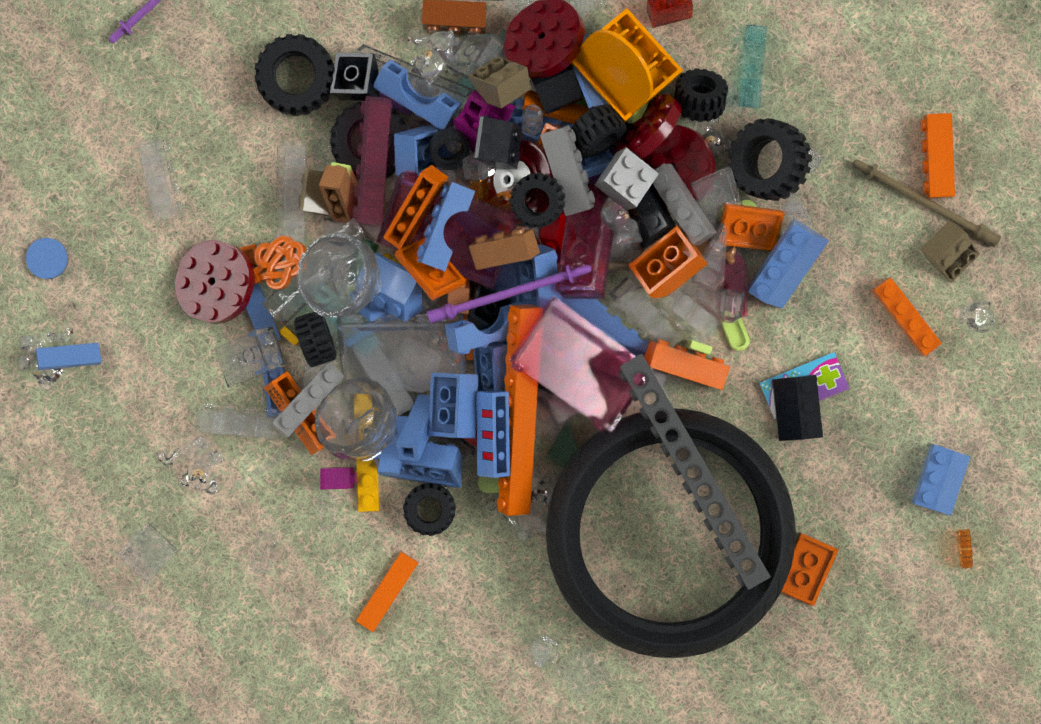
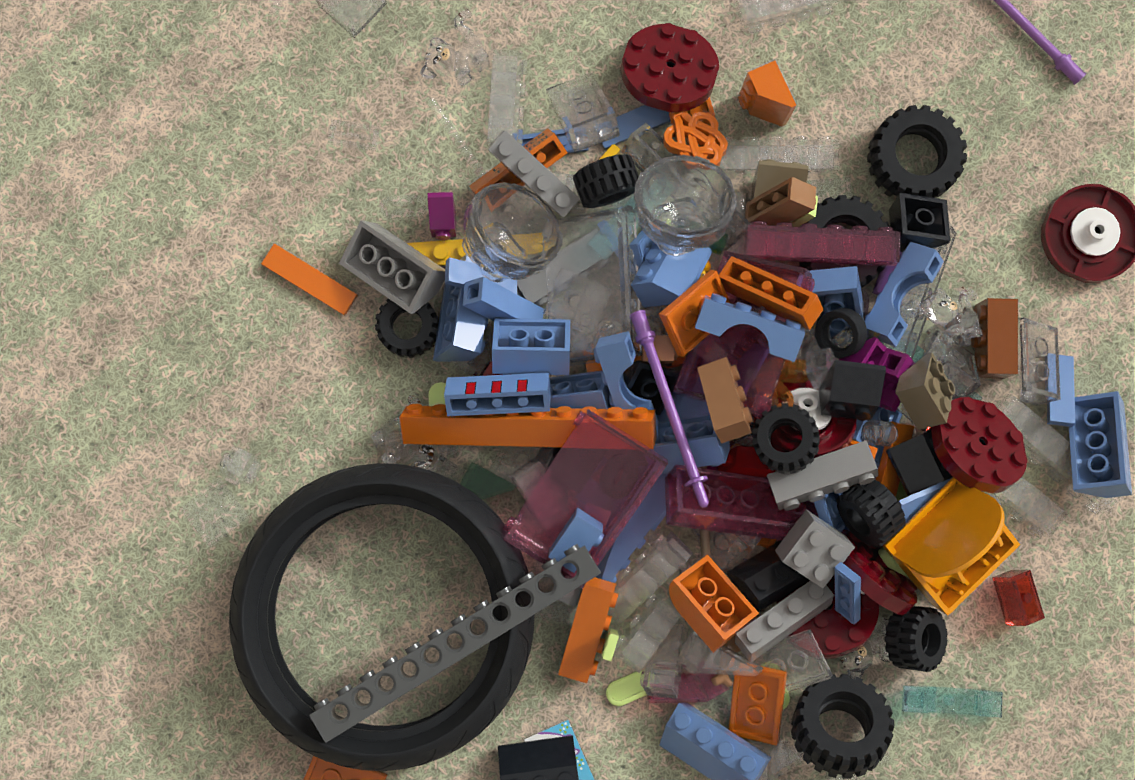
camera: 85 degrees right, 5 degrees down
clear animal [601,198,643,249] -> none
none -> light grey slope [339,220,445,314]
none -> medium blue brick [548,508,604,573]
none -> orange slope [738,60,797,127]
none -> medium blue tile [835,562,861,624]

